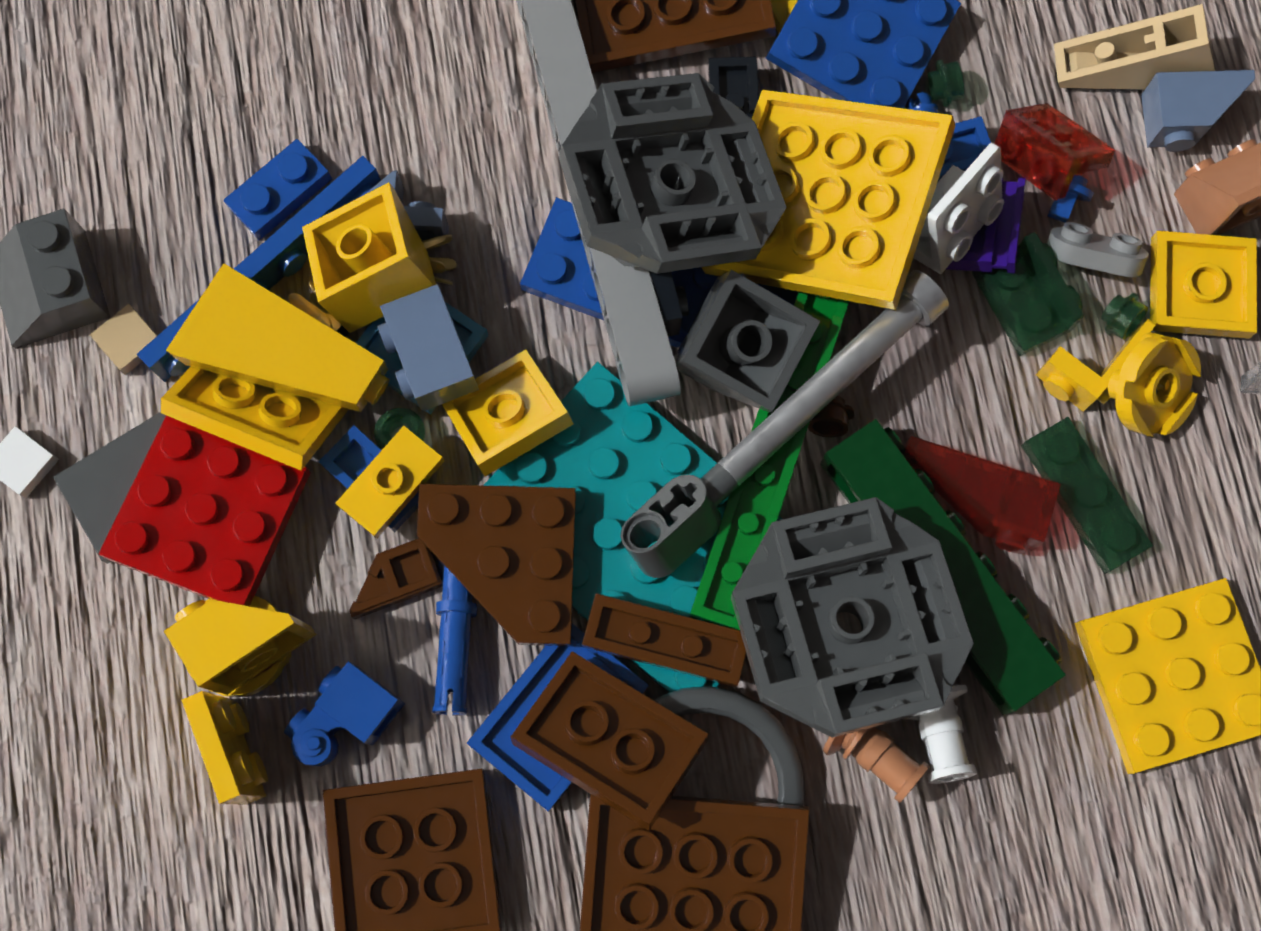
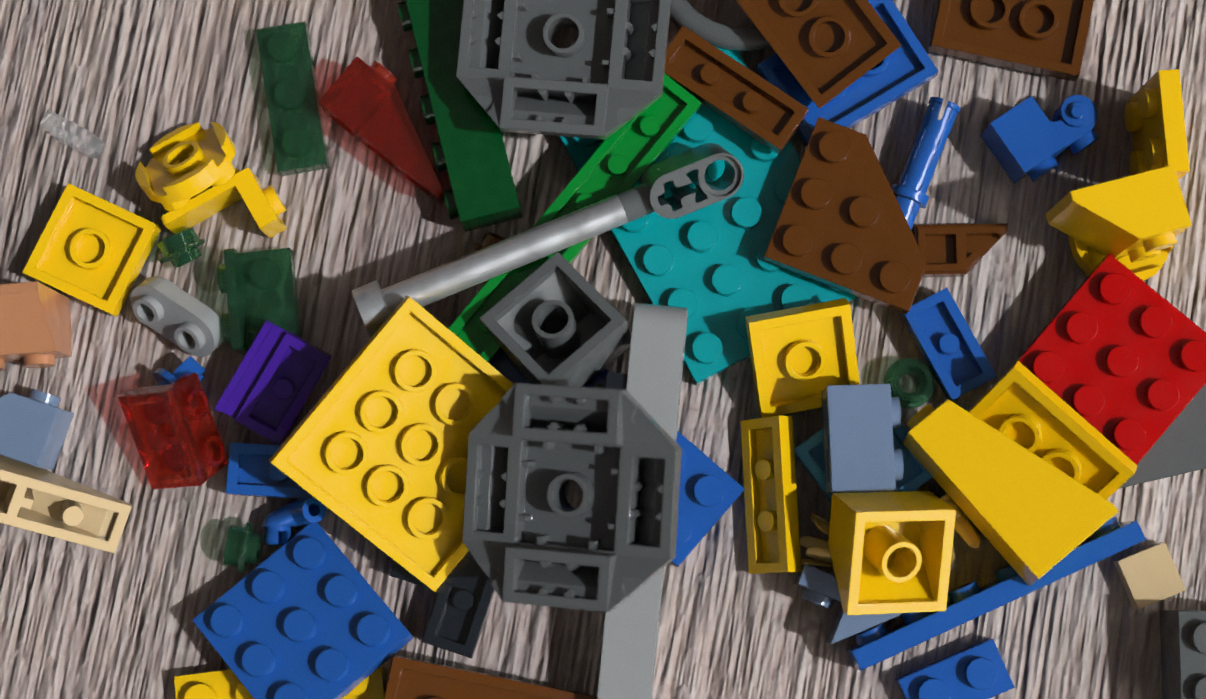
camera: 155 degrees left, 5 degrees up
yellow plate [335,425,444,539] -> none
white bracket [913,142,1004,274] -> none
none -> yellow plate [740,416,802,574]

